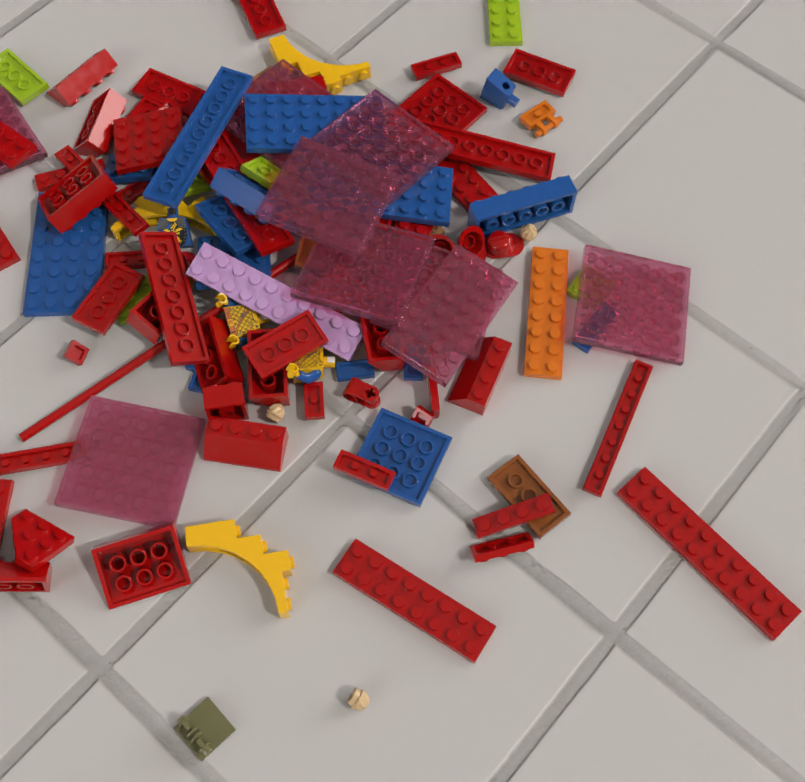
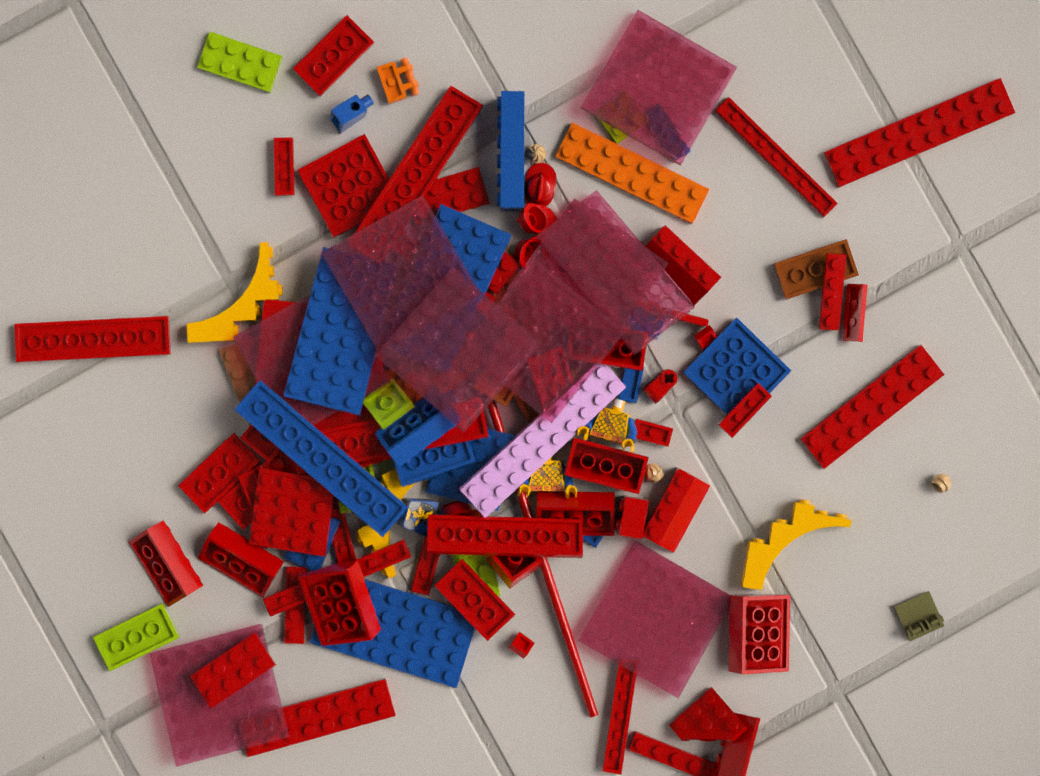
camera: 70 degrees left, 25 degrees up
red plate [242,310,329,381] -> none

